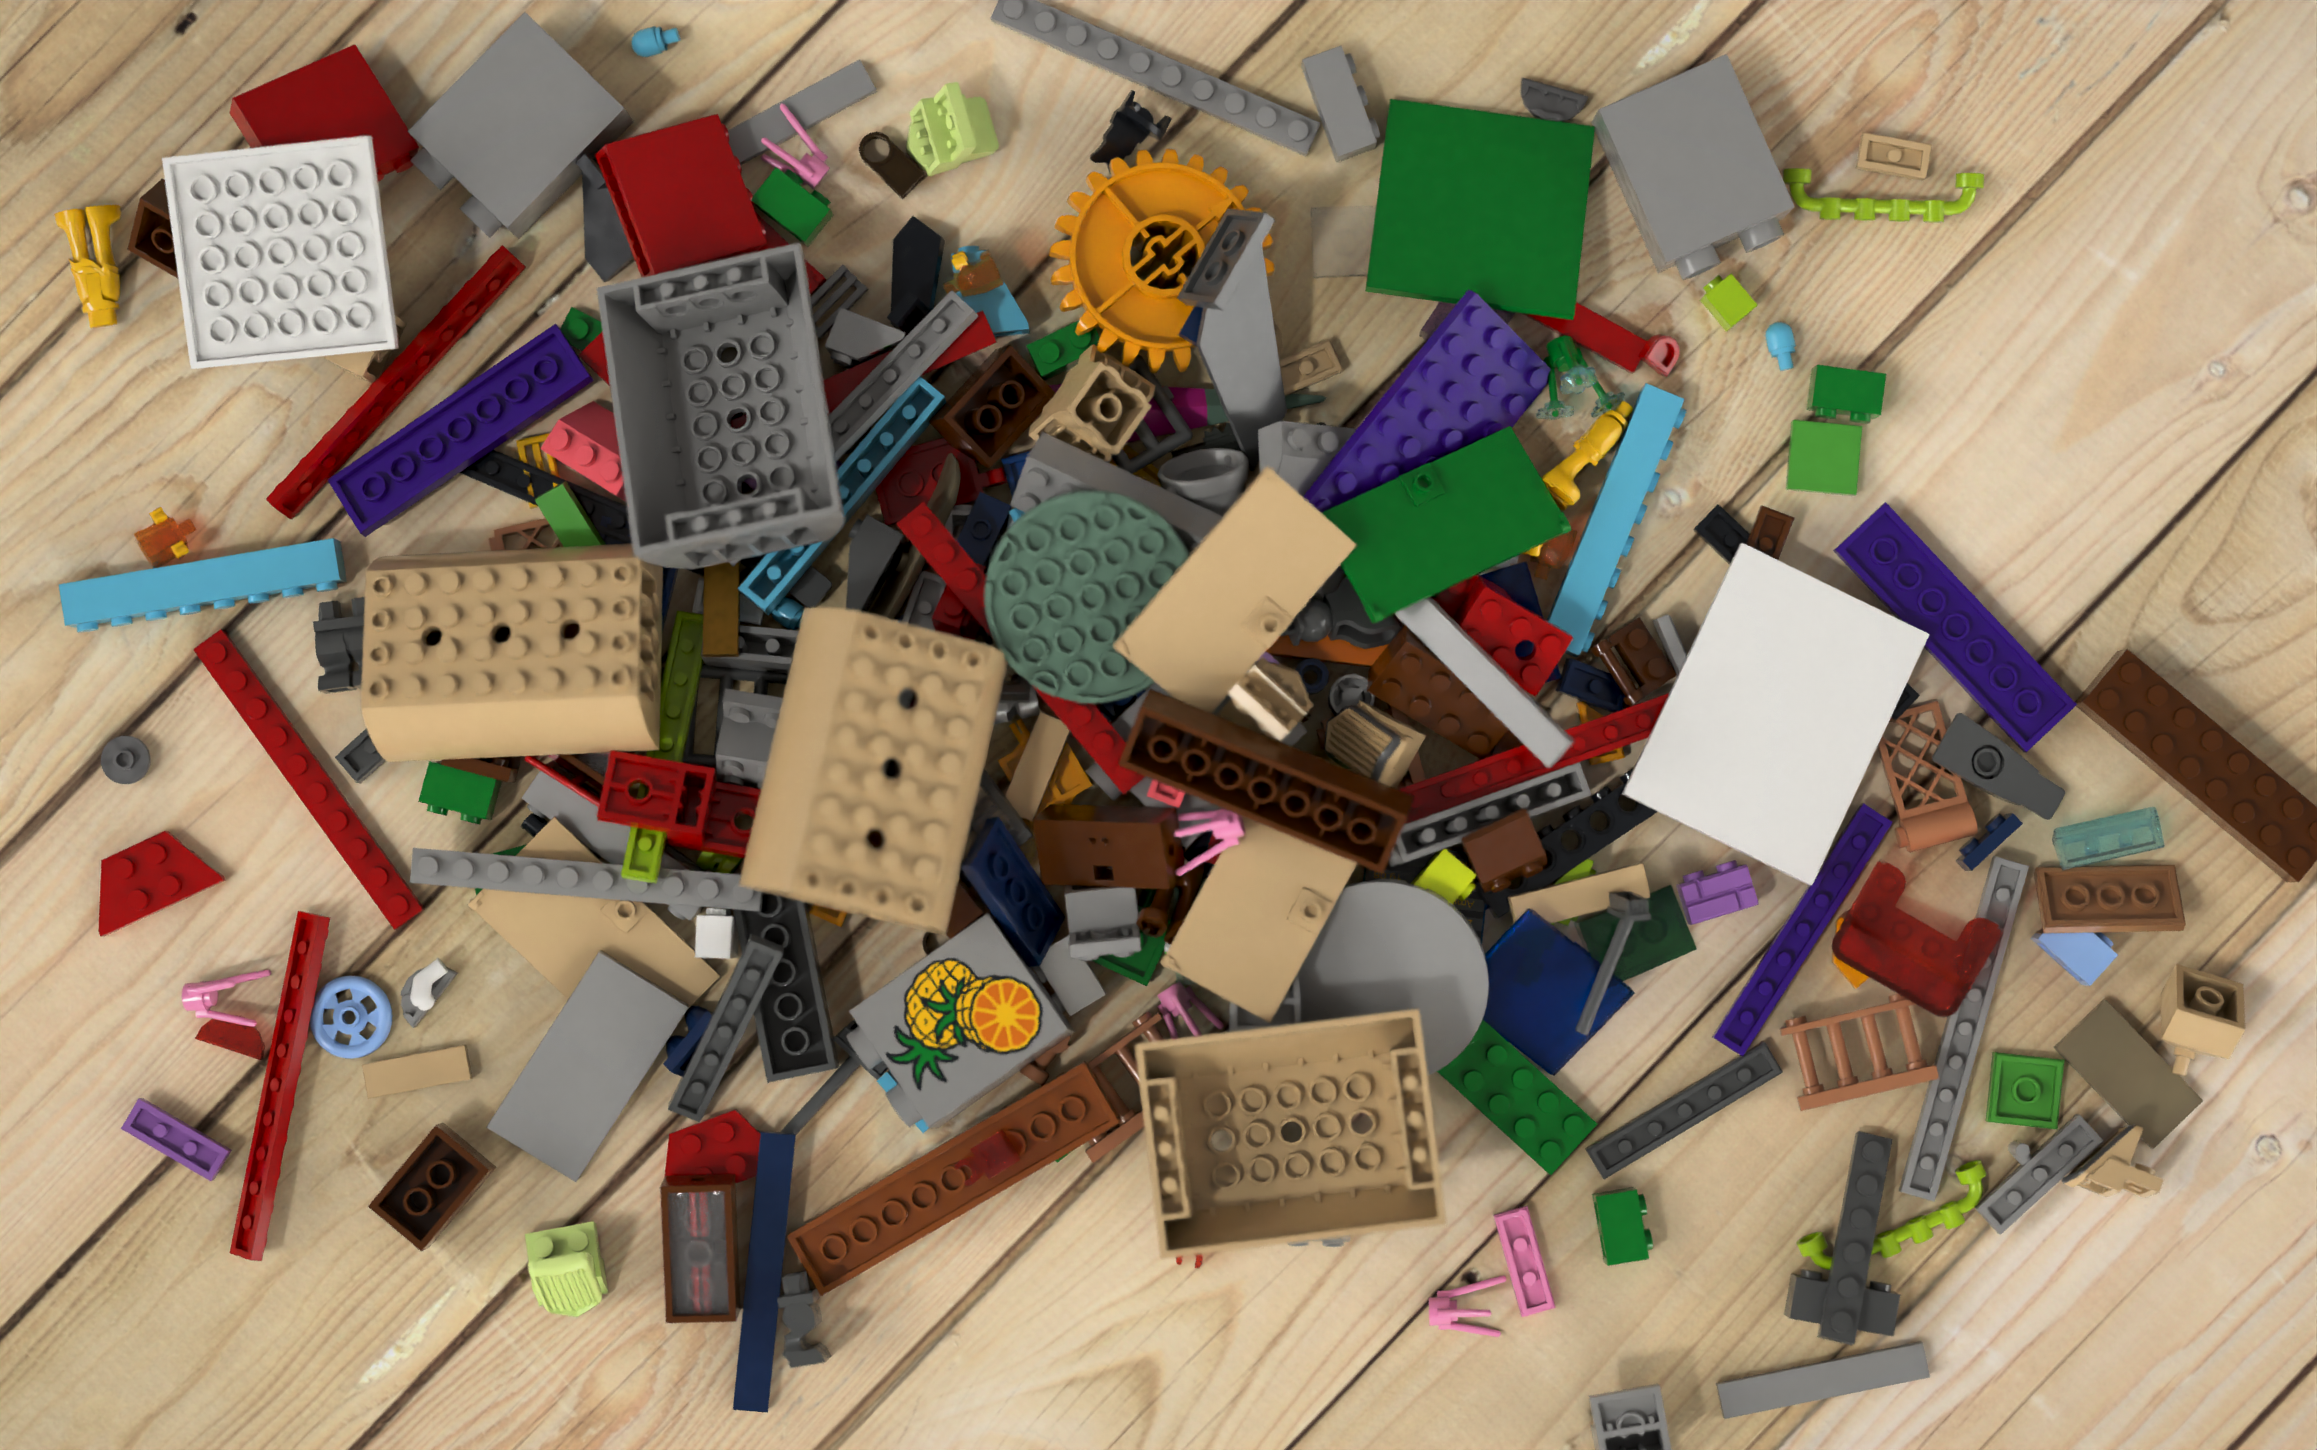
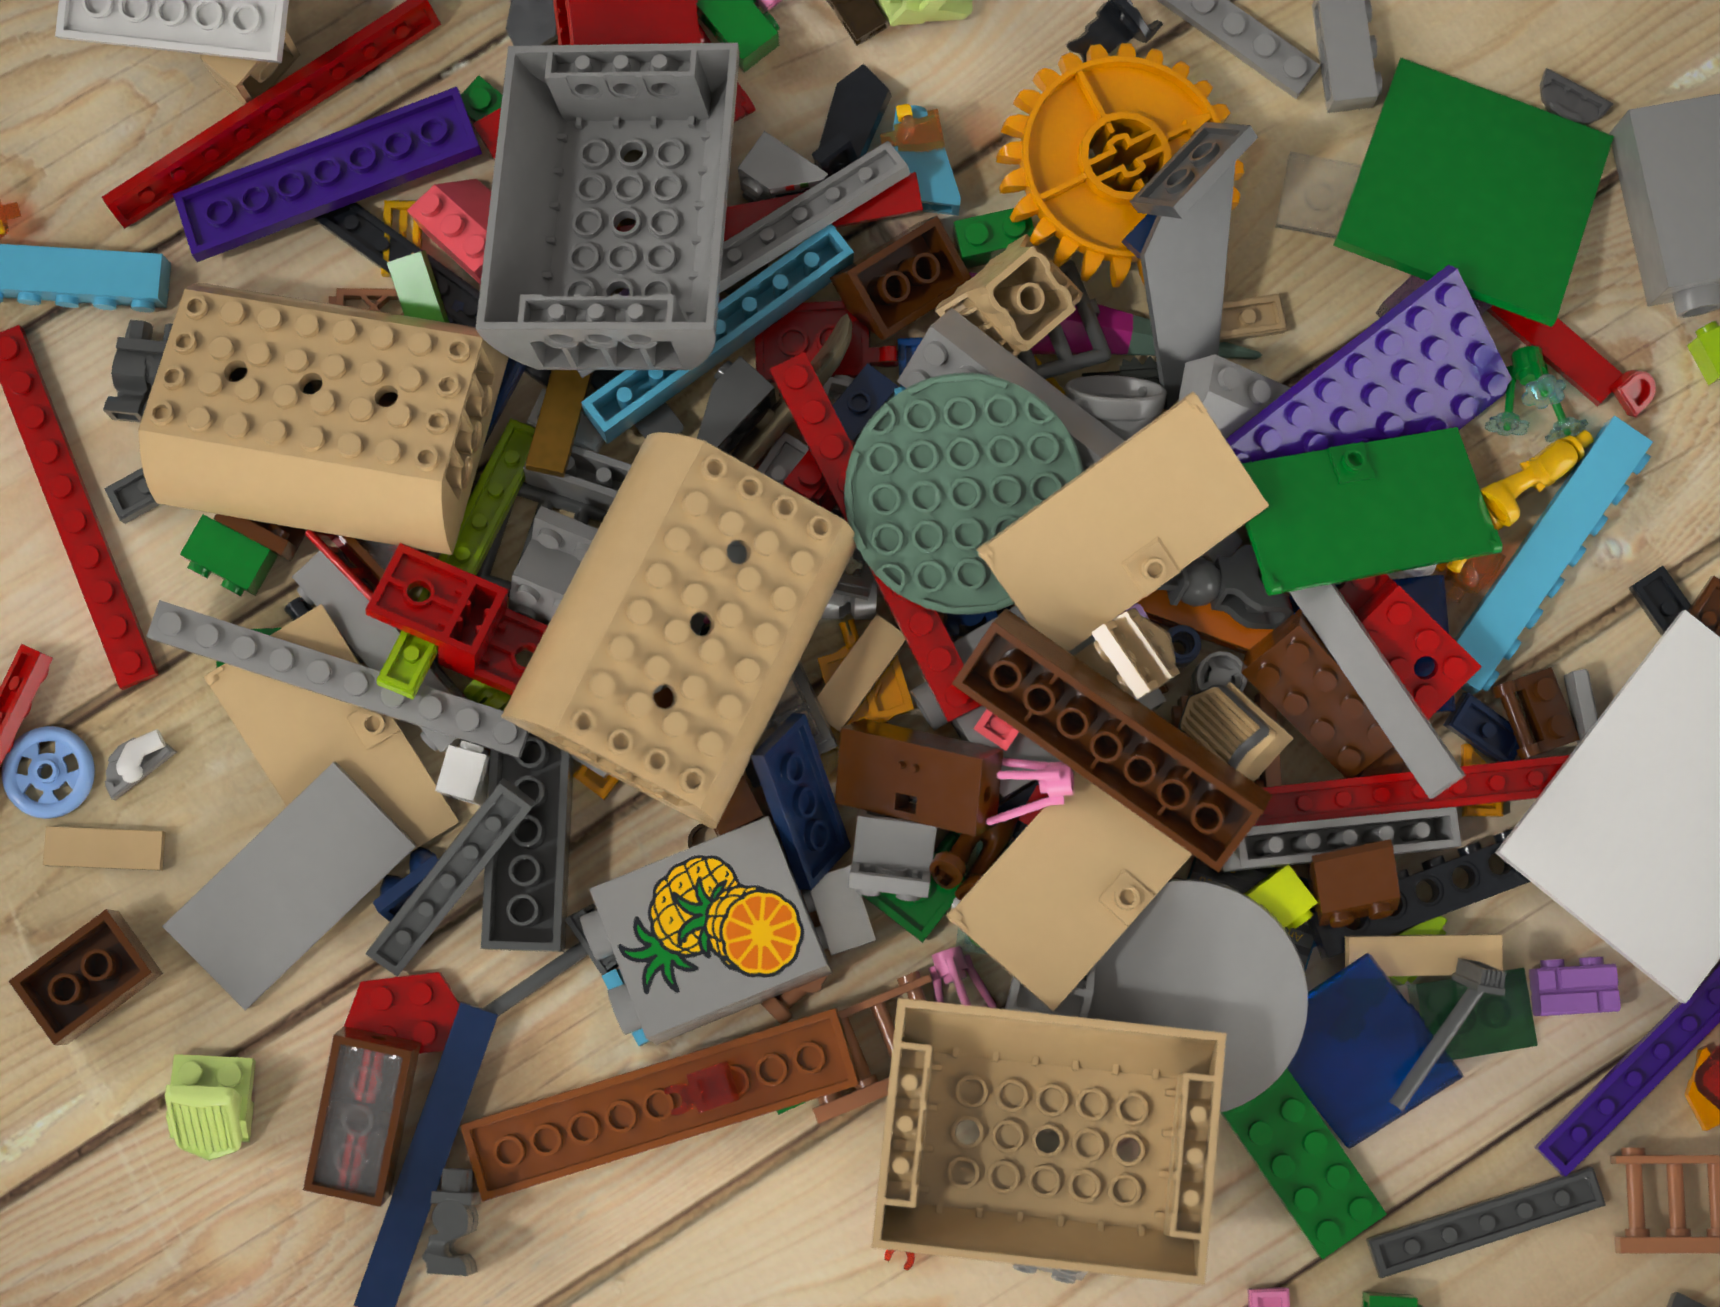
camera: 10 degrees right, 5 degrees down
medium azure cylinder [771,597,804,630] -> none
flat silver tile [811,264,868,339] -> none

